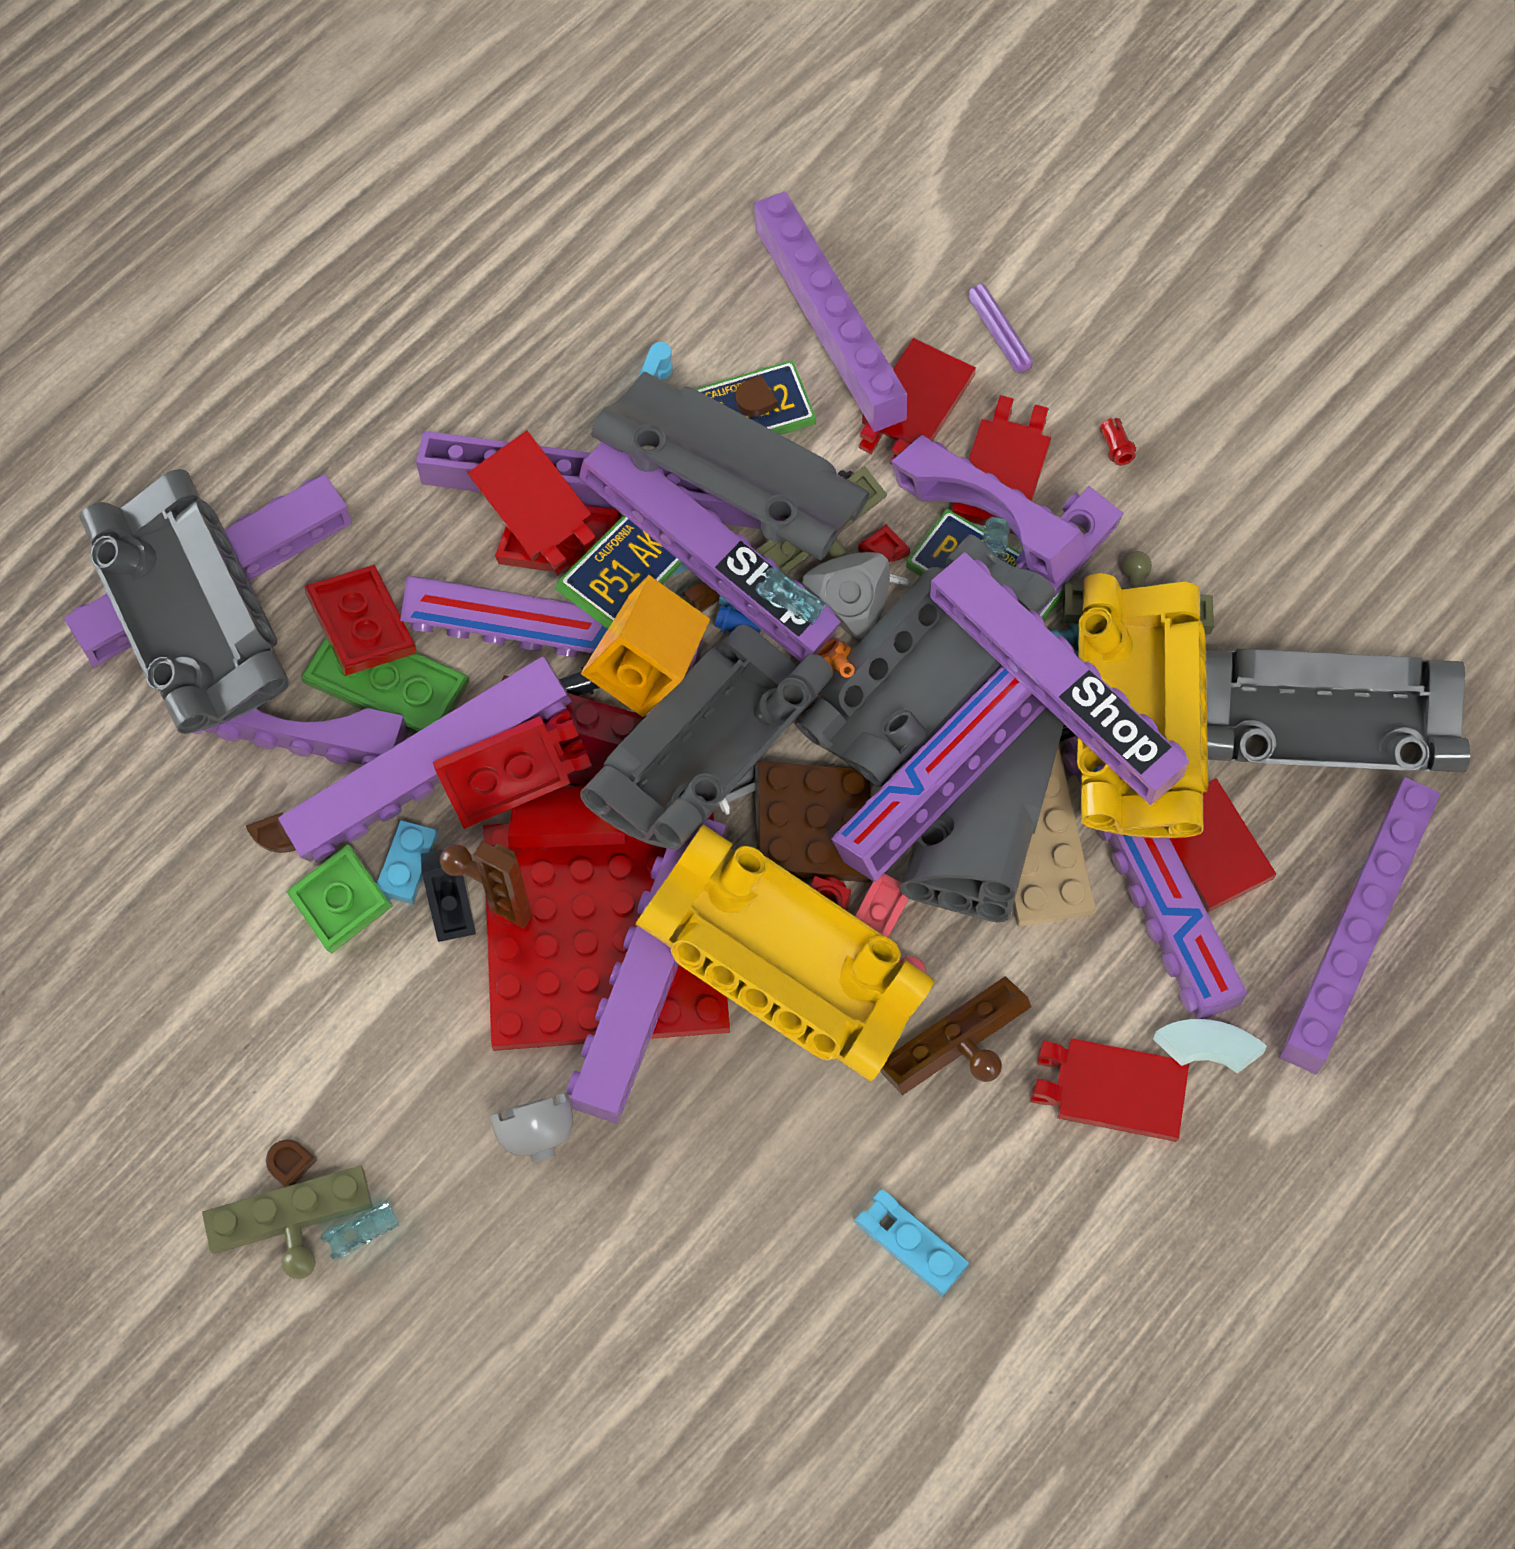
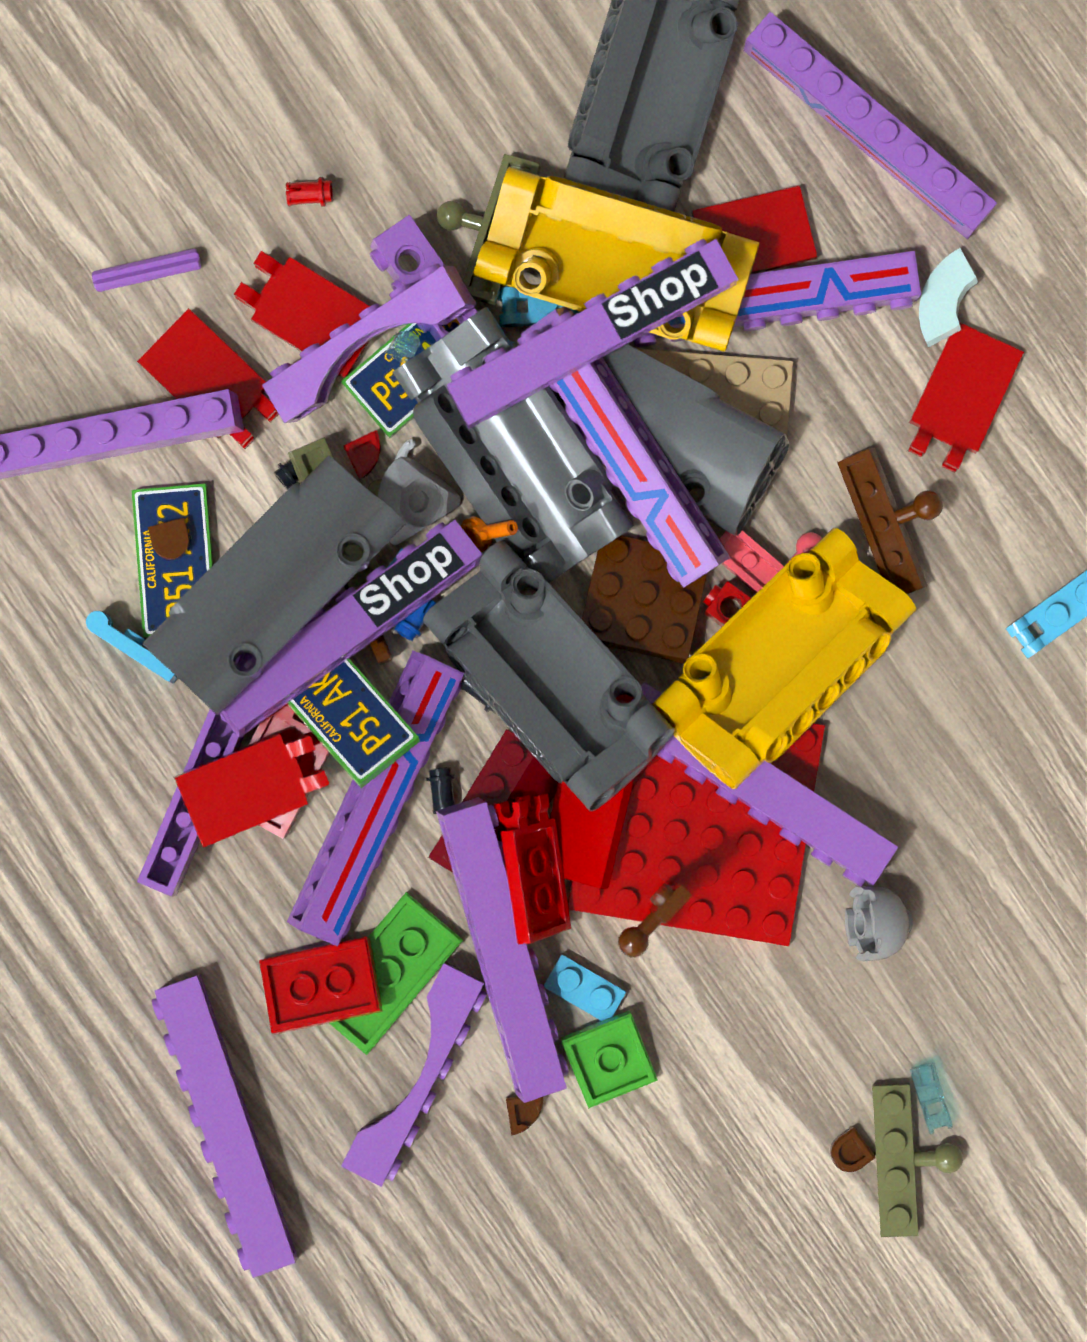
camera: 75 degrees left, 20 degrees up
dark grey panel [79,469,290,734] -> none
black slope [421,849,476,942] -> none
light orange slope [581,575,710,717] -> none
clear light blue bar [756,568,827,626] -> none

